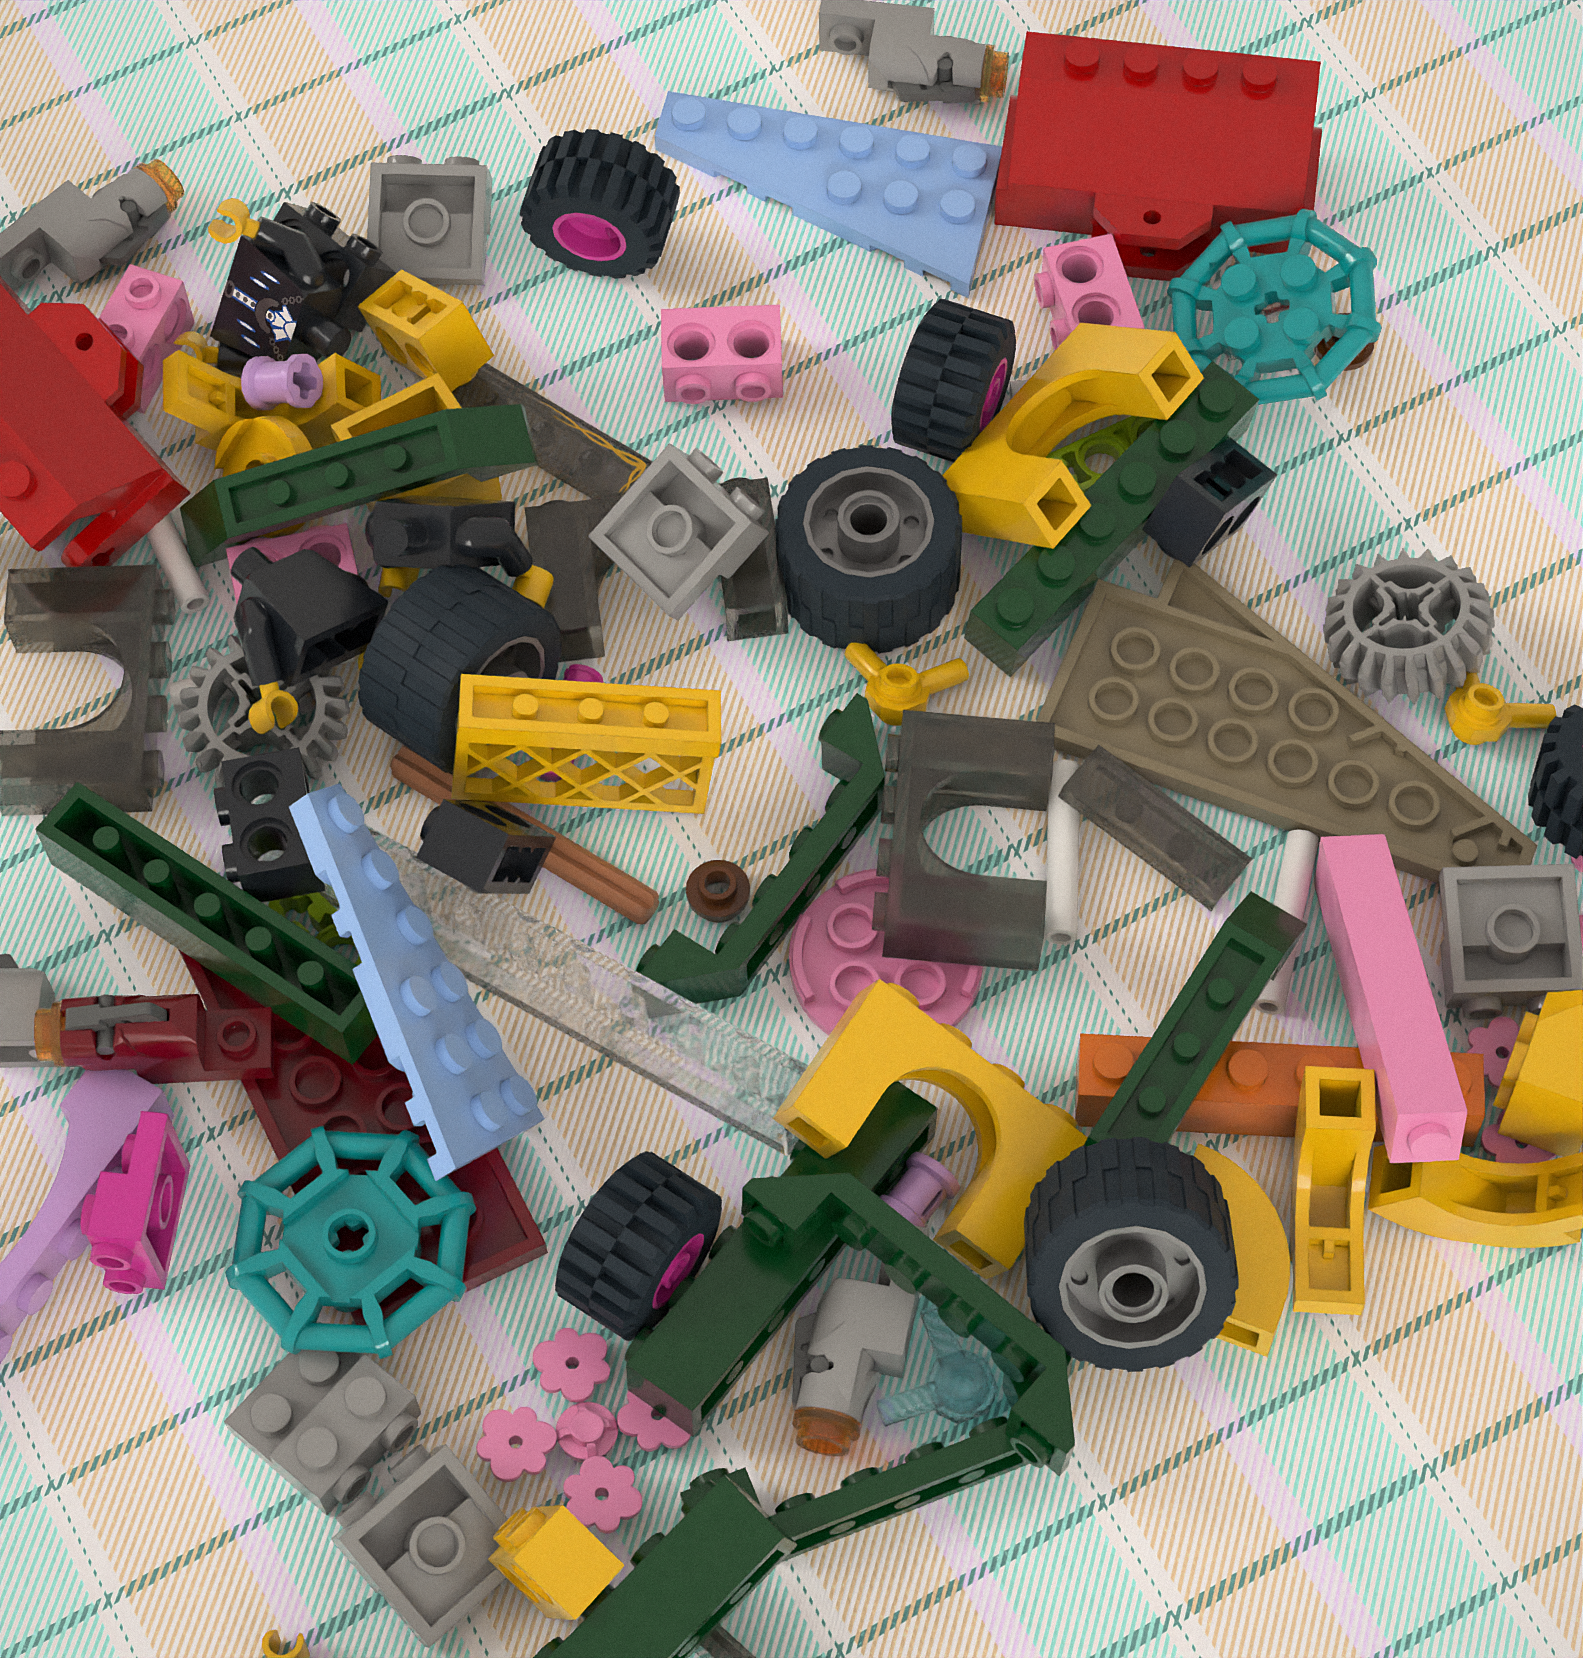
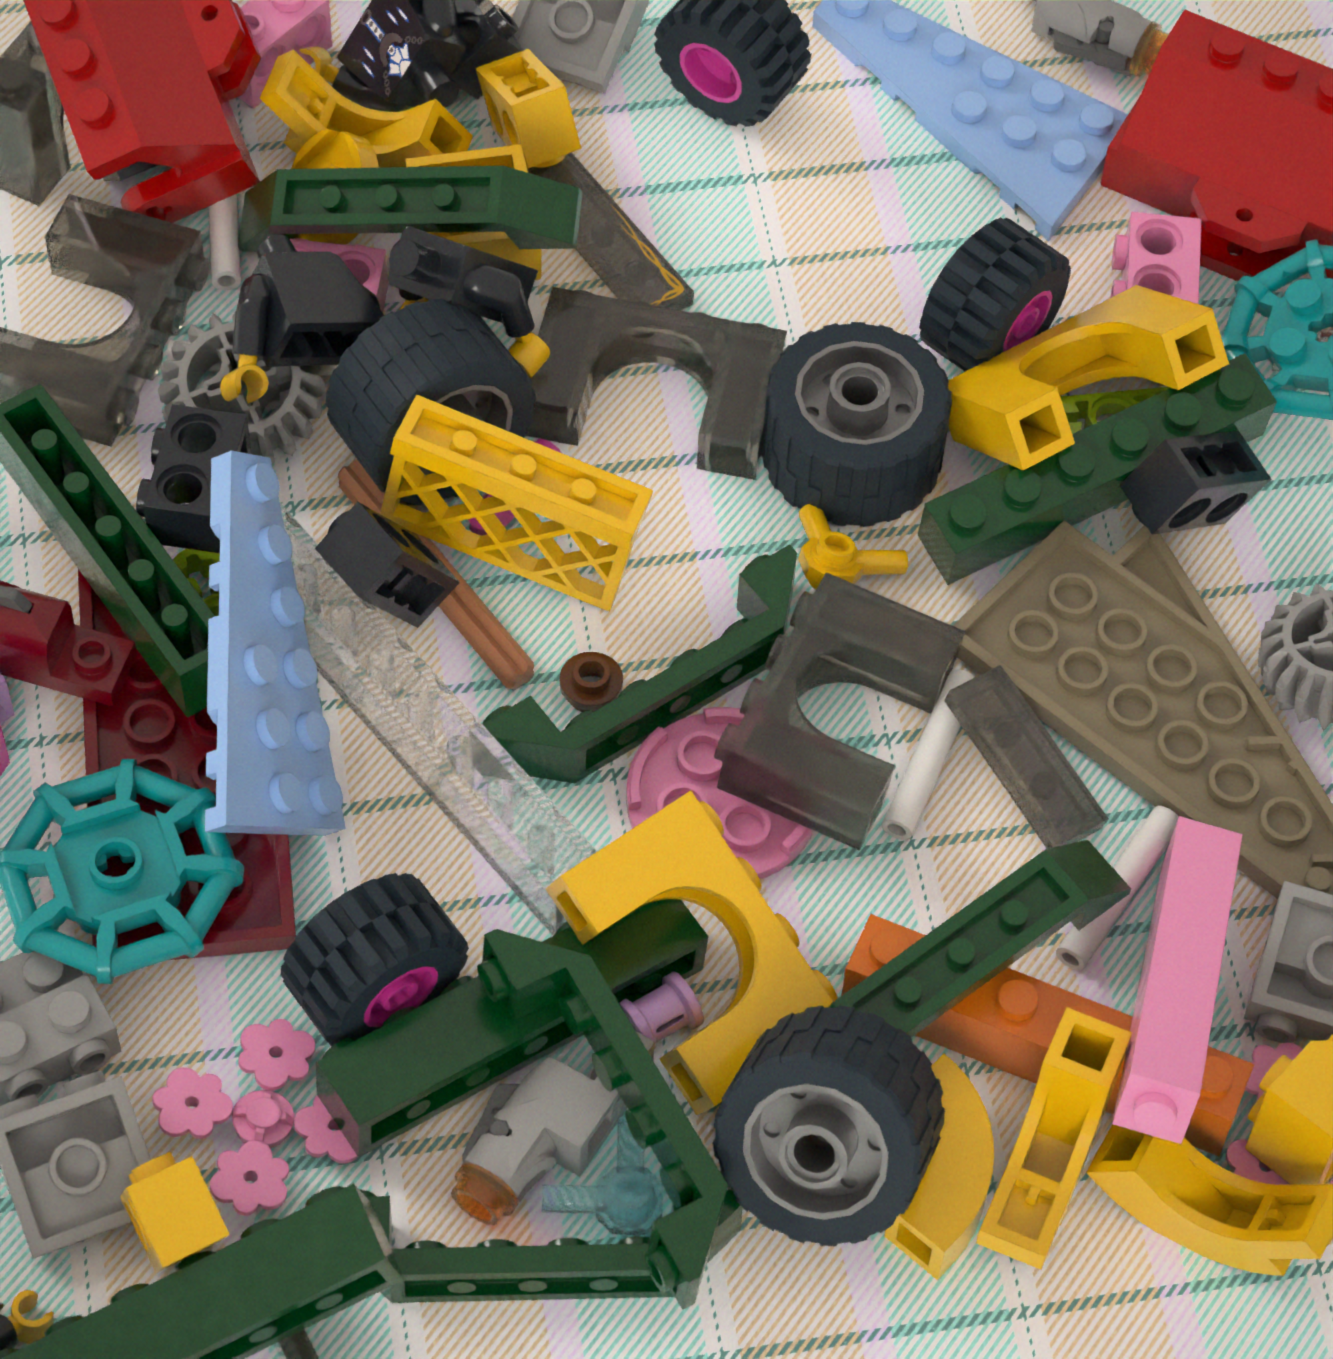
camera: 15 degrees right, 5 degrees down
lavender bush [241,354,323,410] -> none
light grey plate [588,443,770,621] -> none
bright pink brick [661,304,783,404] -> none

